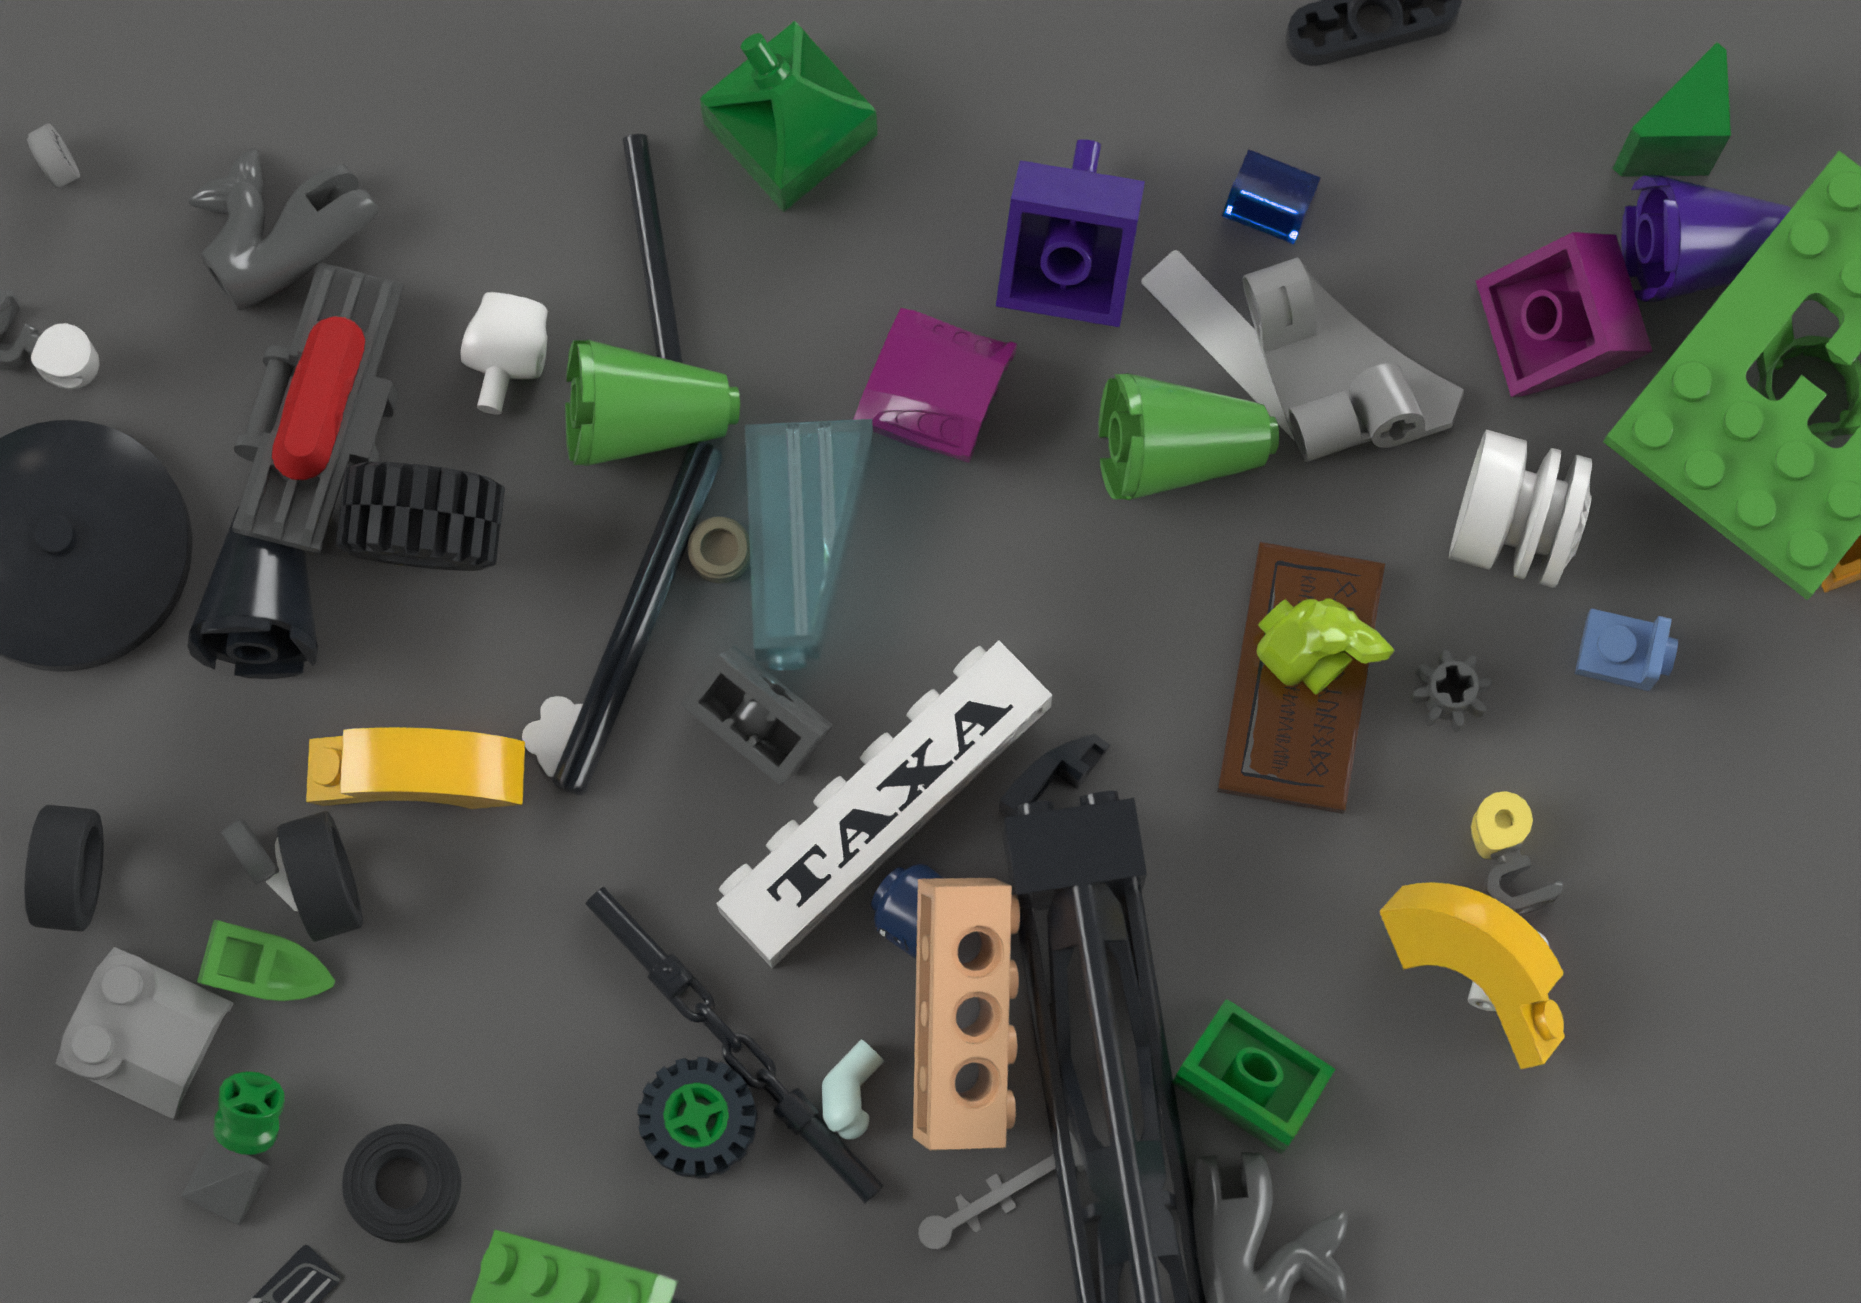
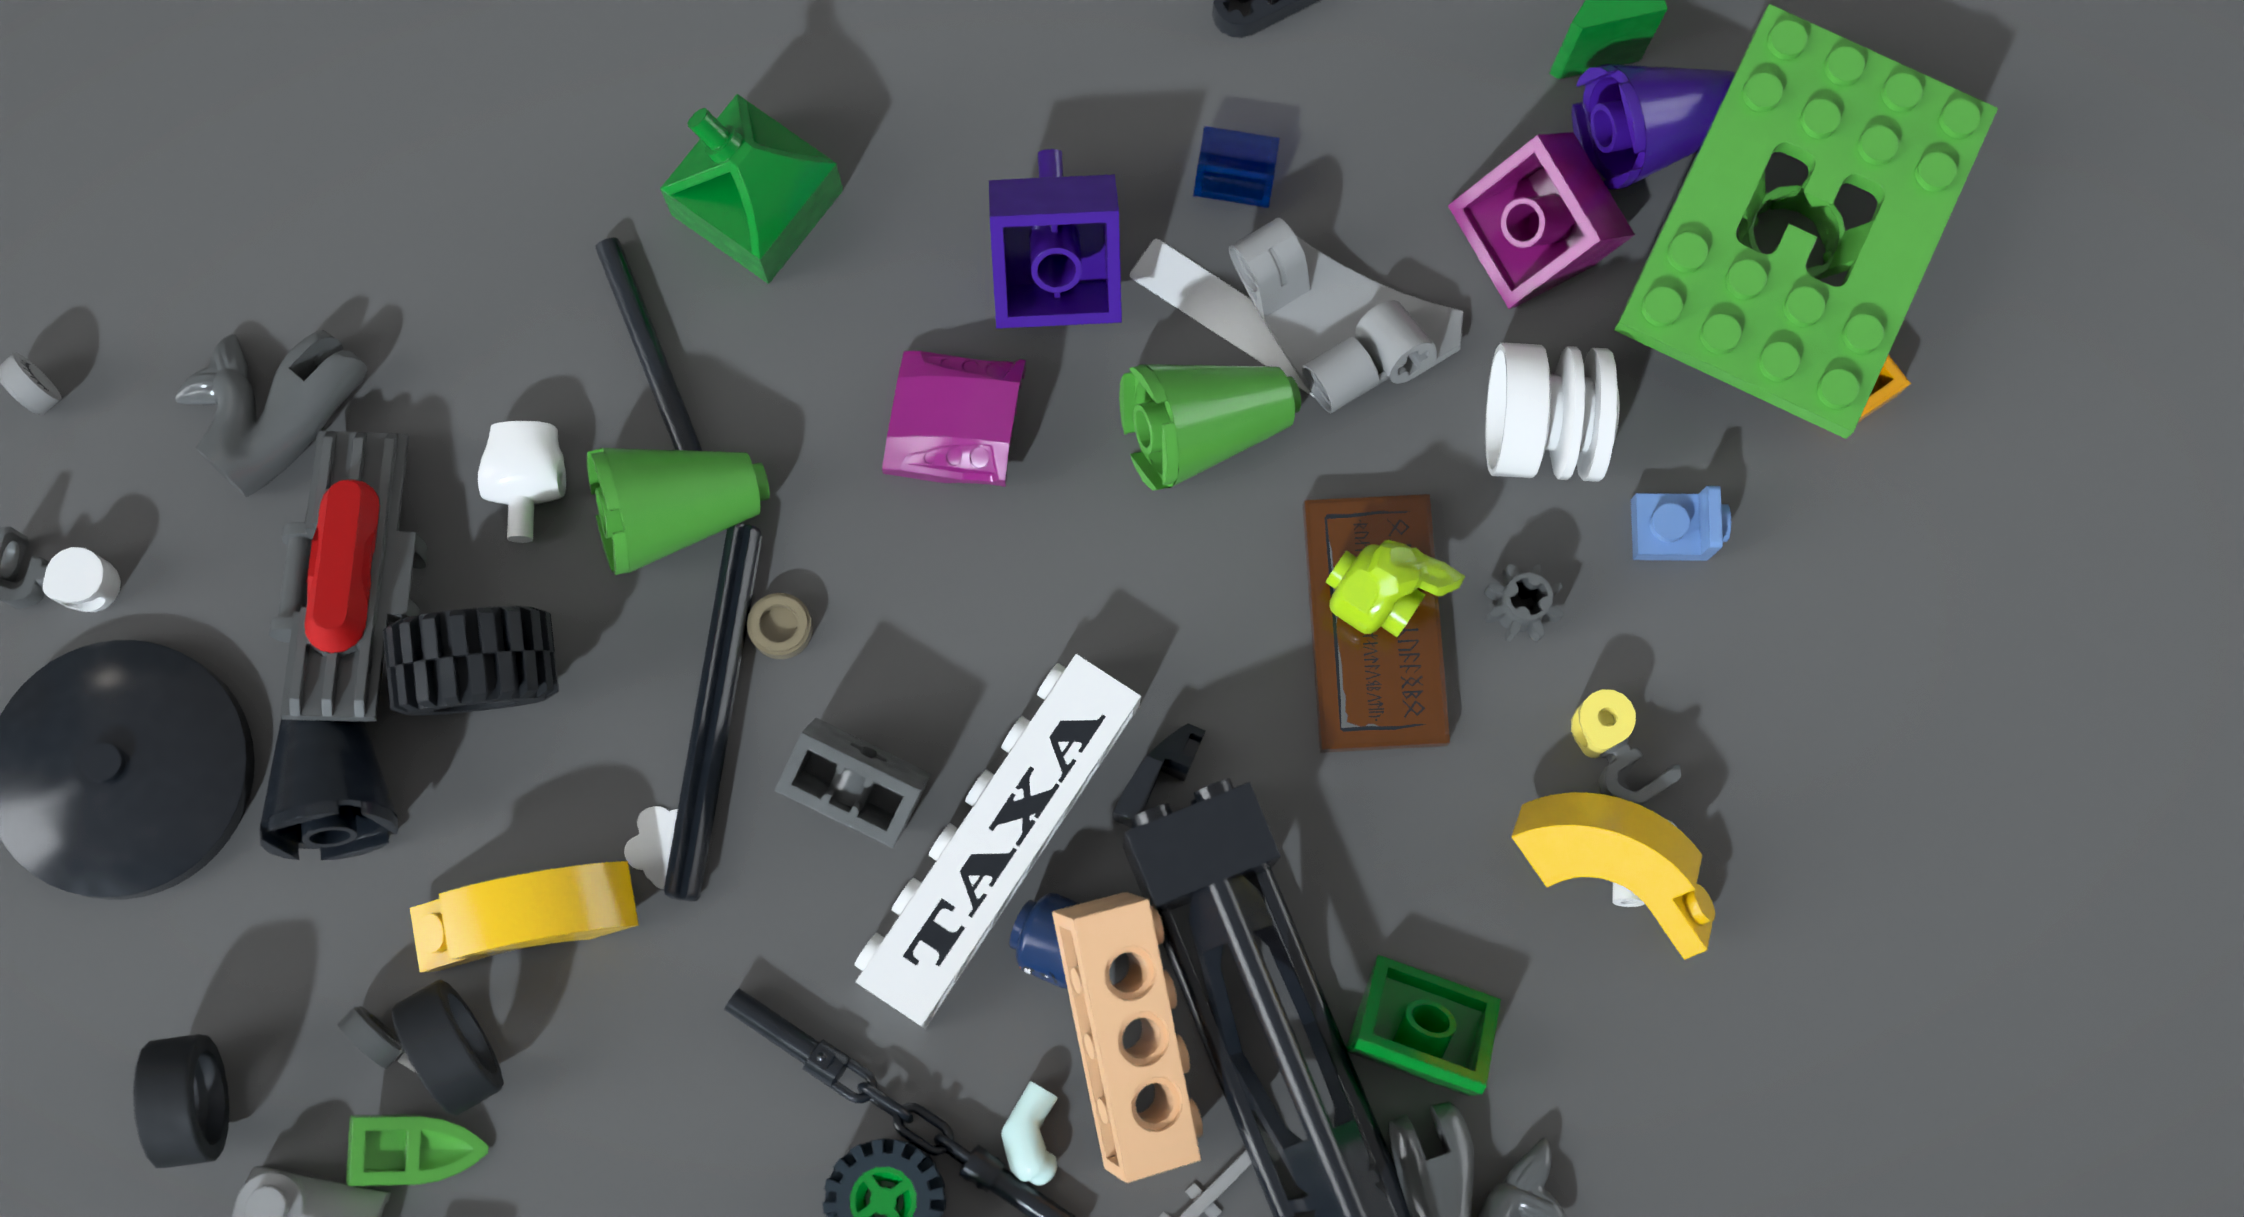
camera: 20 degrees left, 0 degrees up
clear light blue slope [745,419,874,670] -> none

